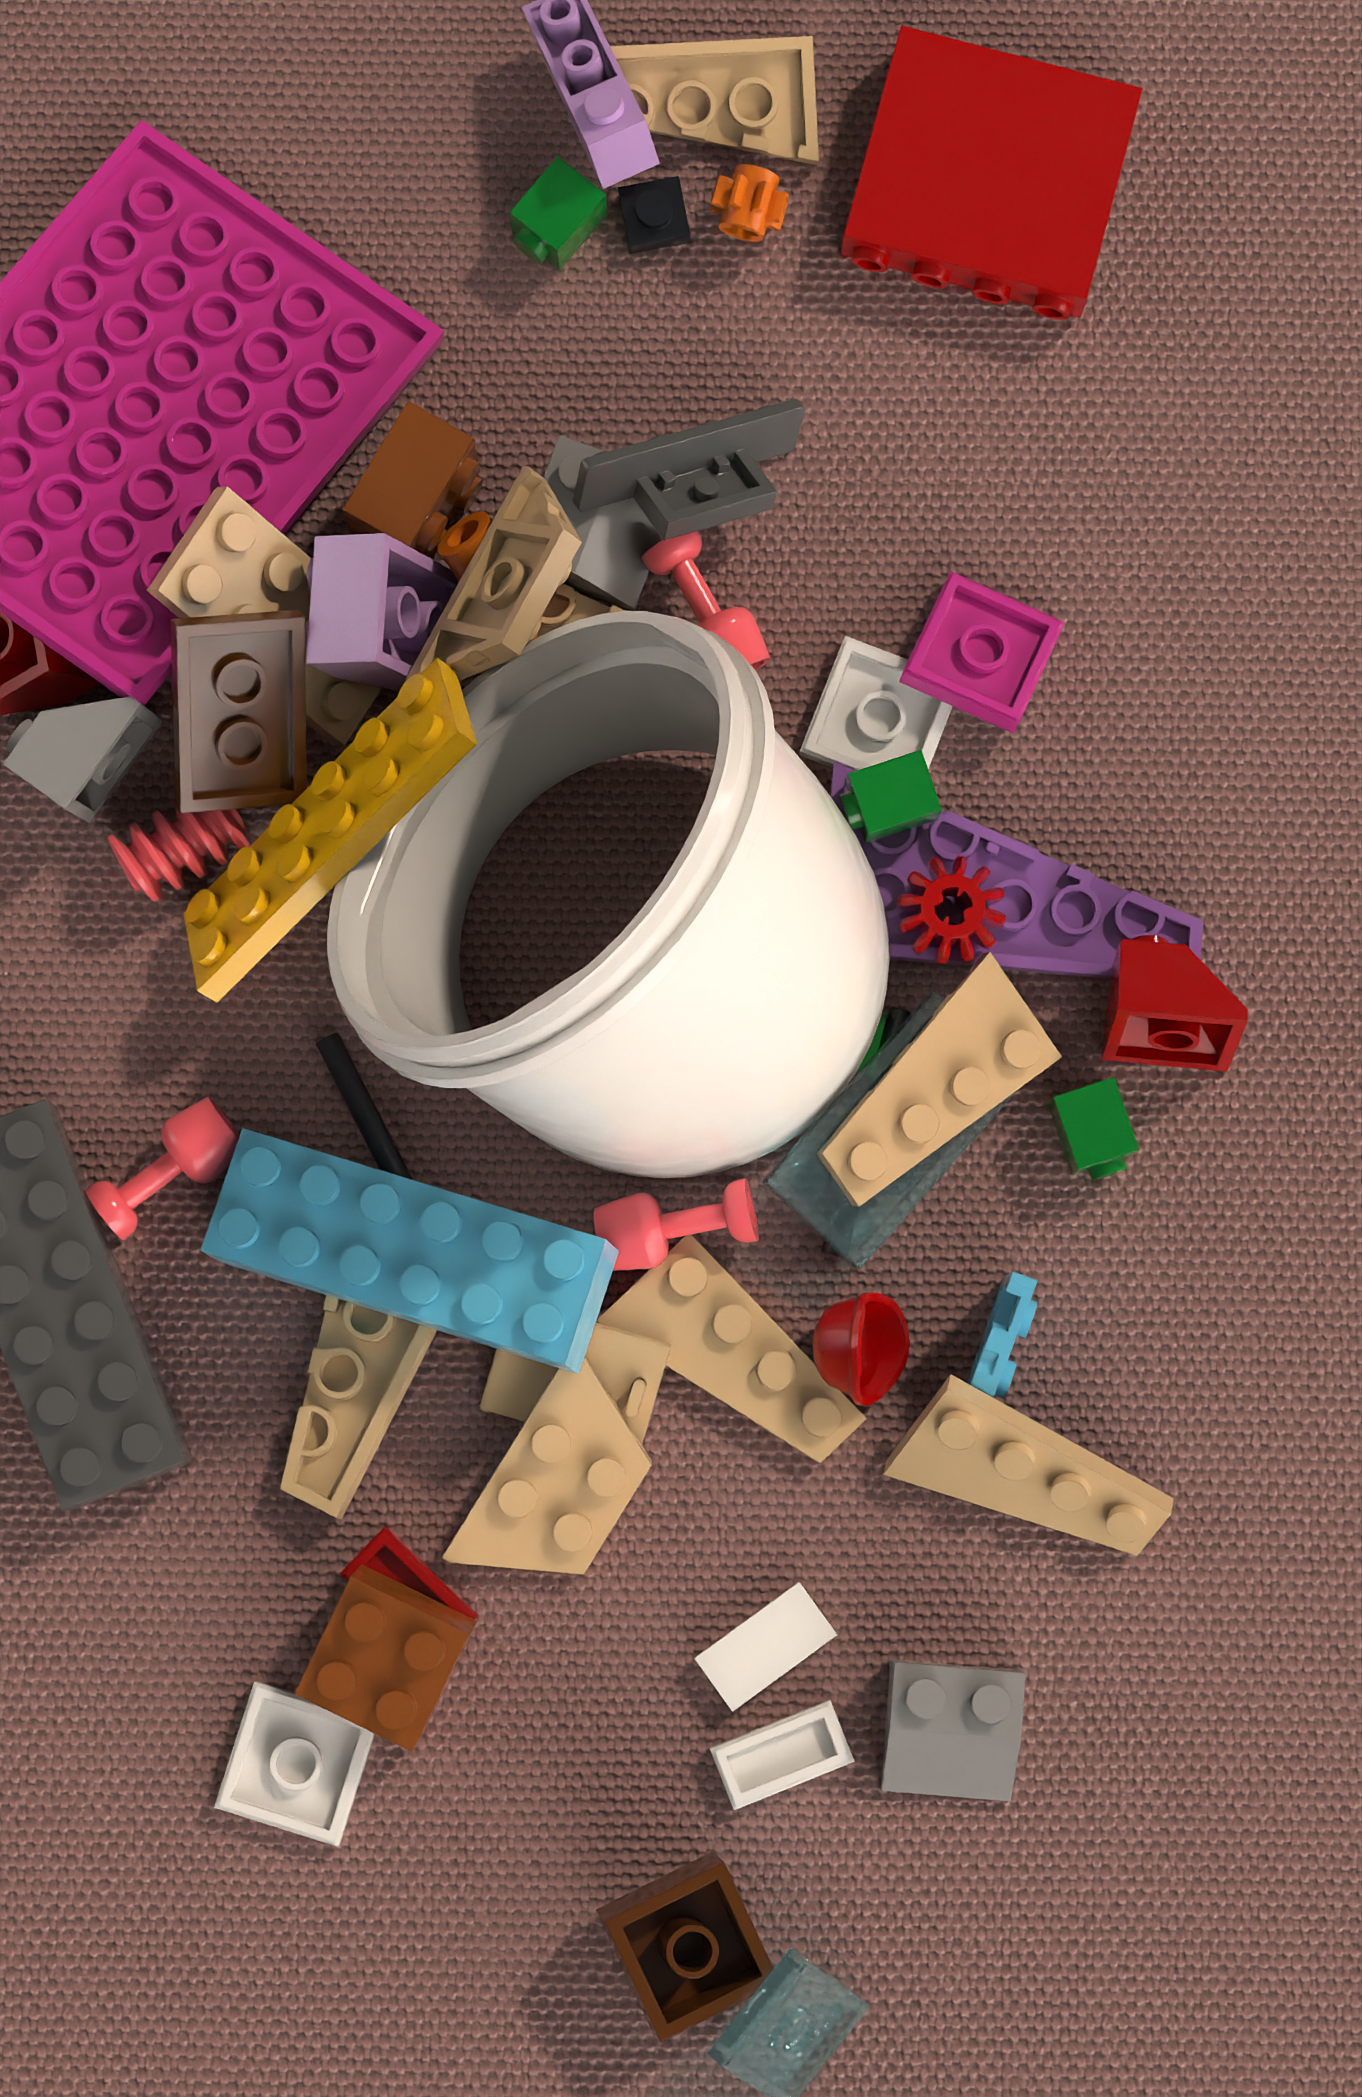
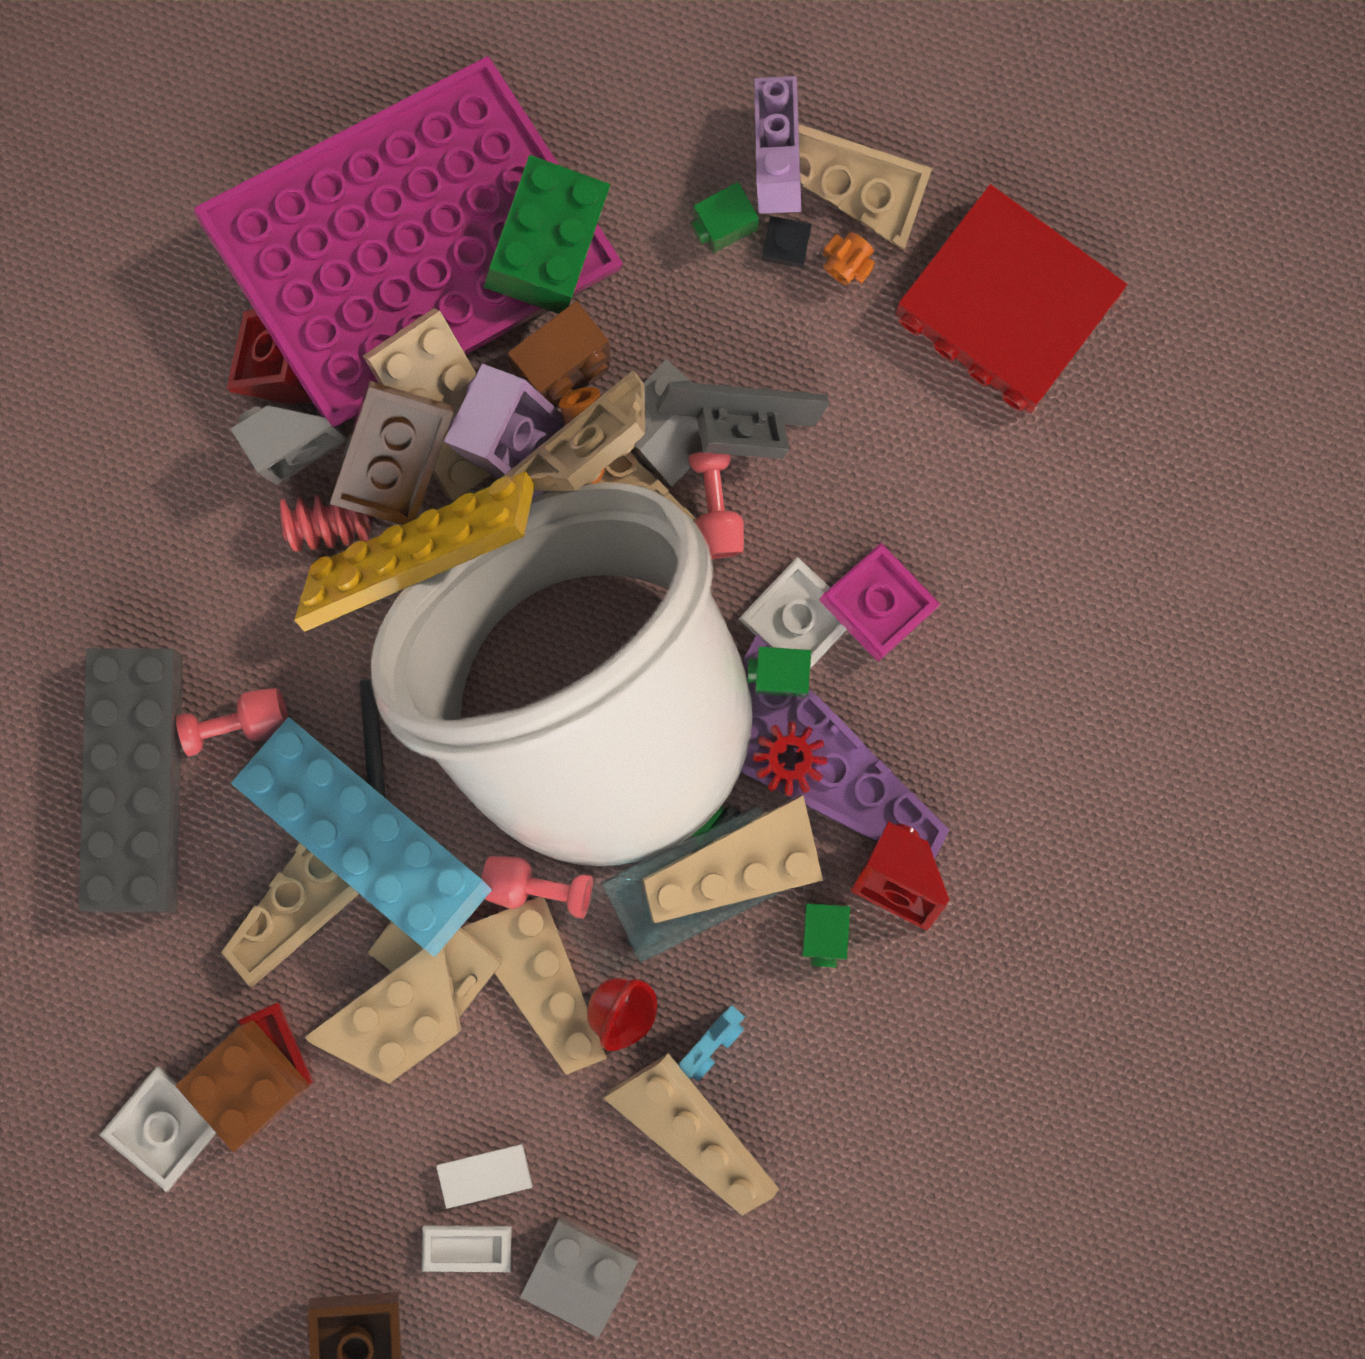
camera: 25 degrees right, 0 degrees up
none -> green brick [484,155,611,314]

